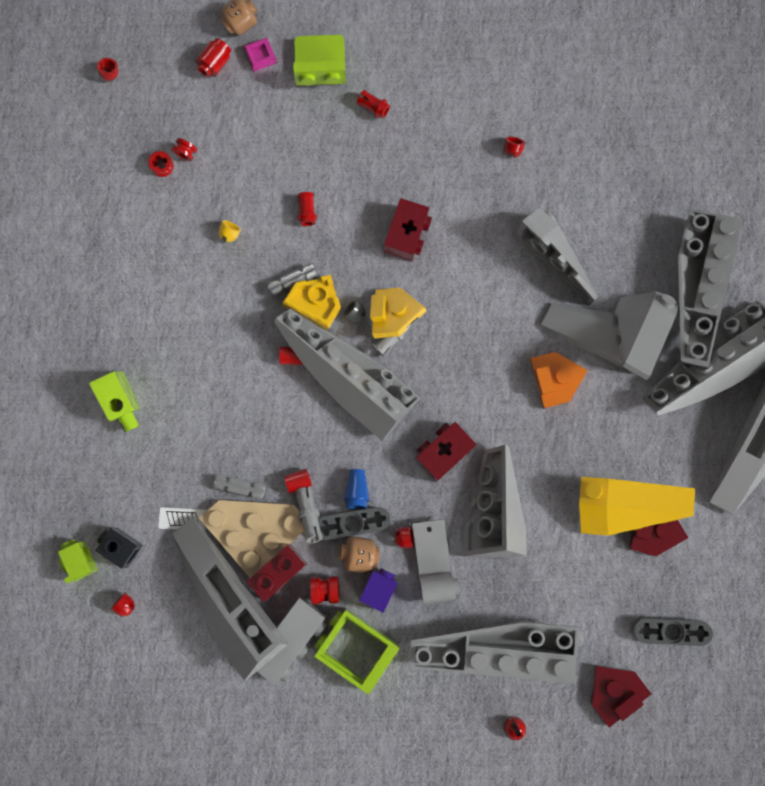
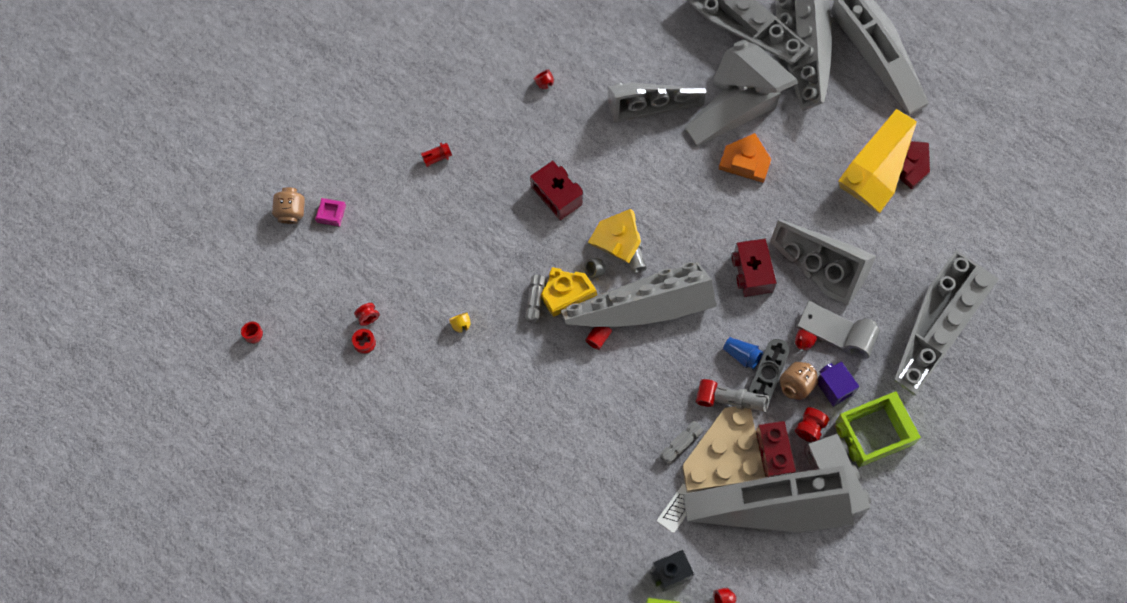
camera: 55 degrees left, 15 degrees down
lime torso [89,371,140,433] -> none
red brick [195,38,231,77] -> none
lime bracket [293,34,346,86] -> none
red pin [297,192,317,226] -> none
red hinge [504,716,526,740] -> none
dark red plate [590,665,652,728] -> none
dark grey beam [631,617,713,646] -> none

